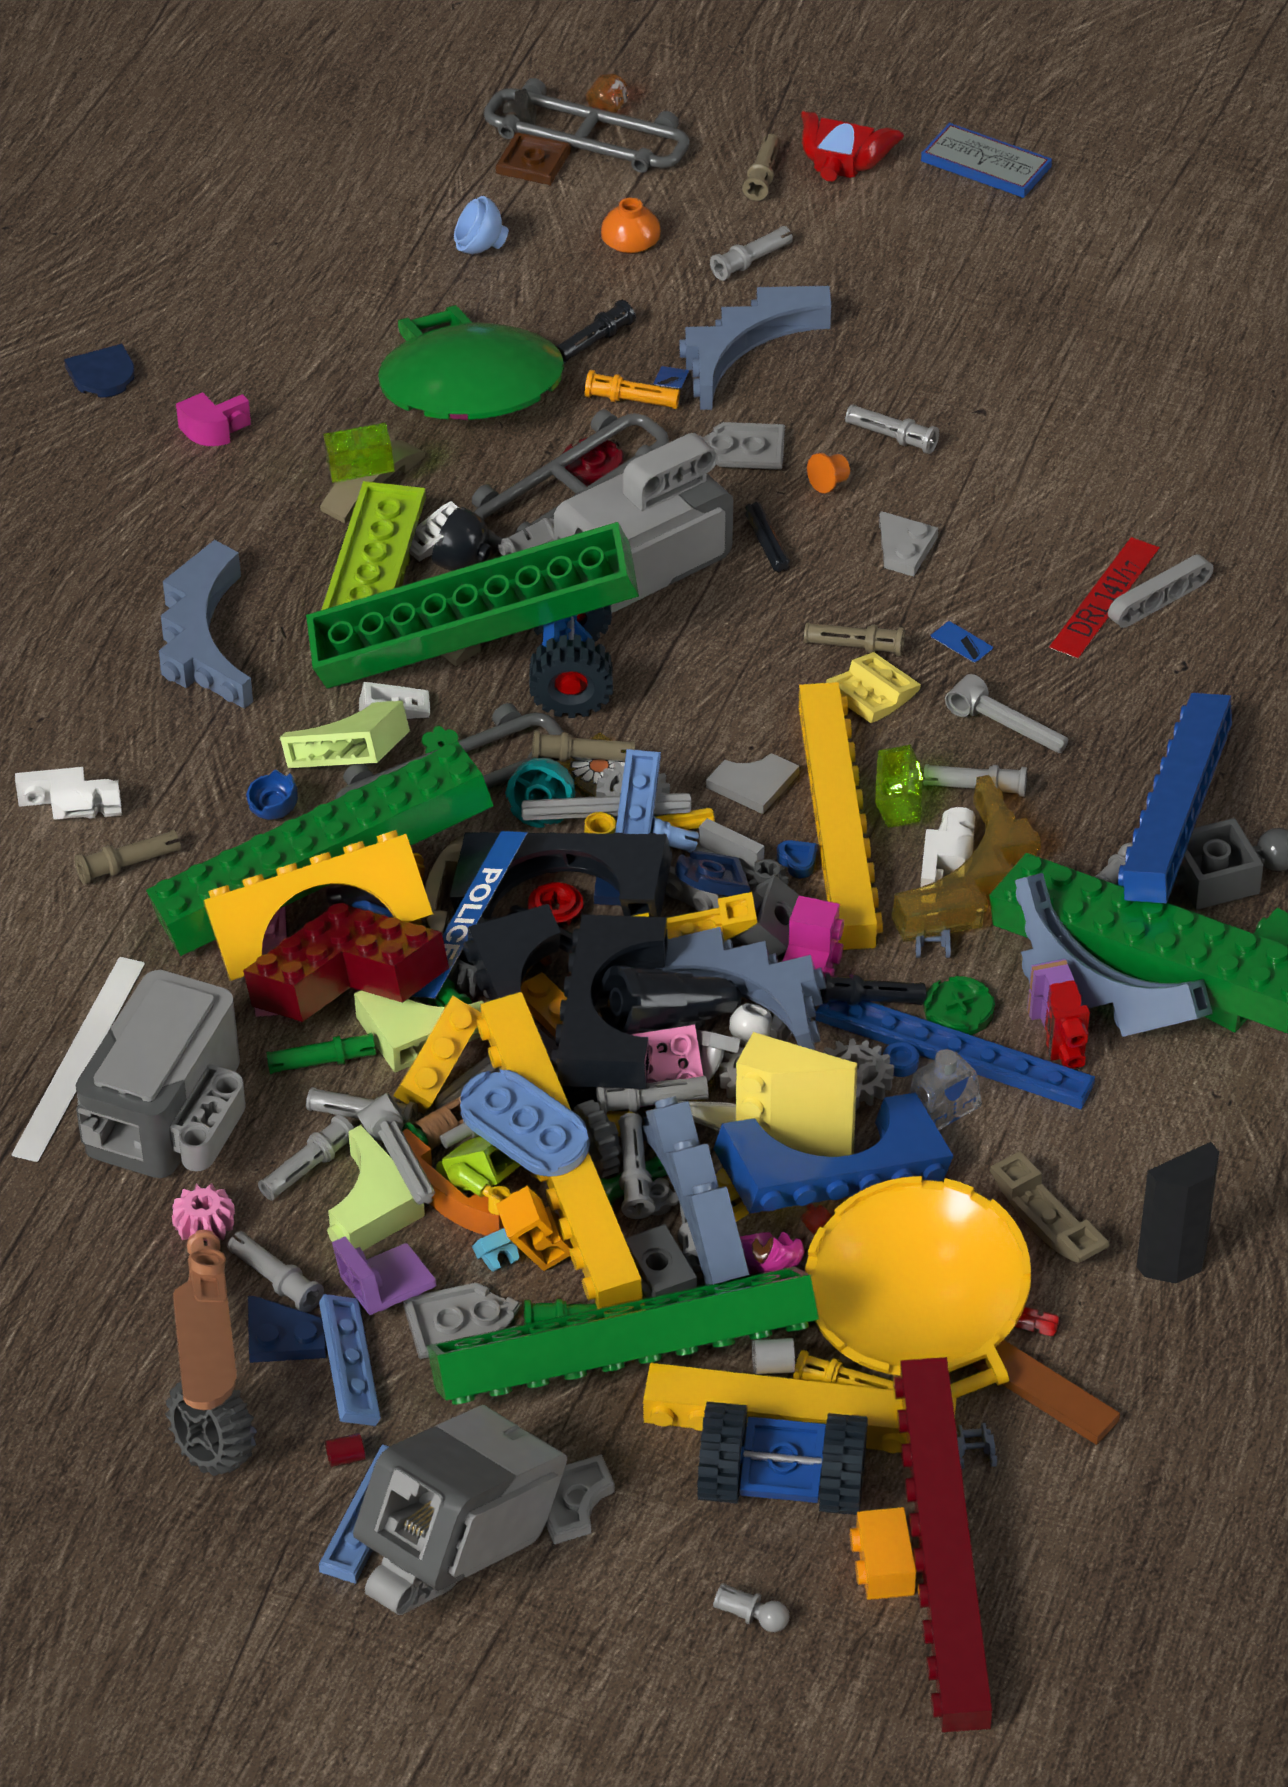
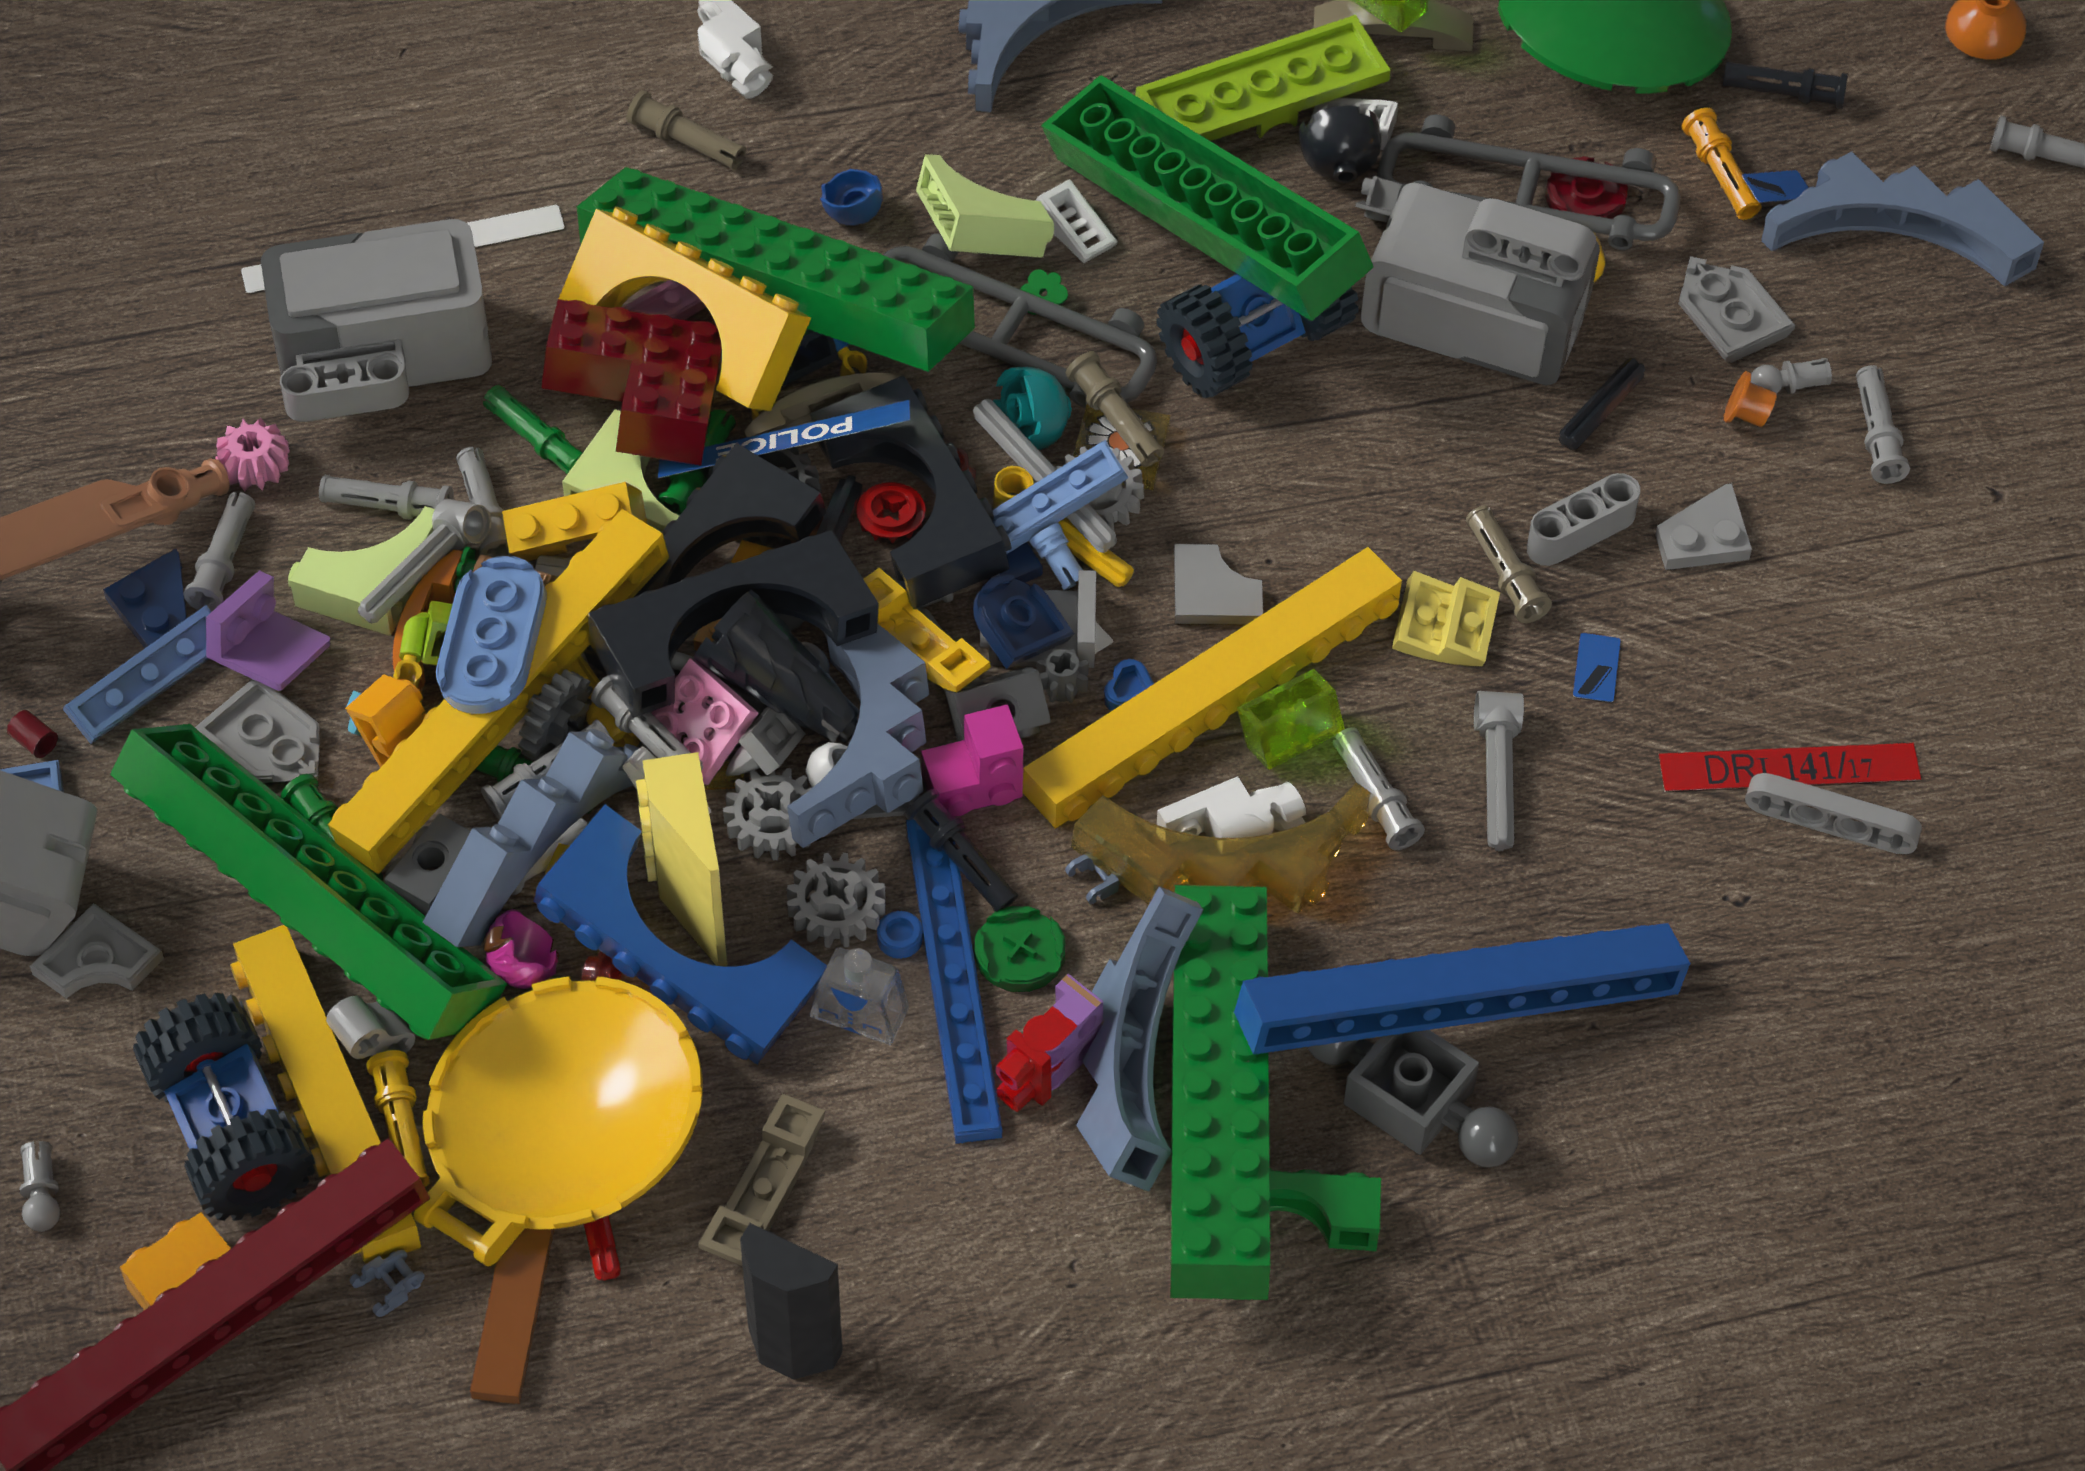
camera: 55 degrees right, 10 degrees up
none -> light grey beam [1527,473,1640,566]
none -> light grey pin [1750,358,1832,394]

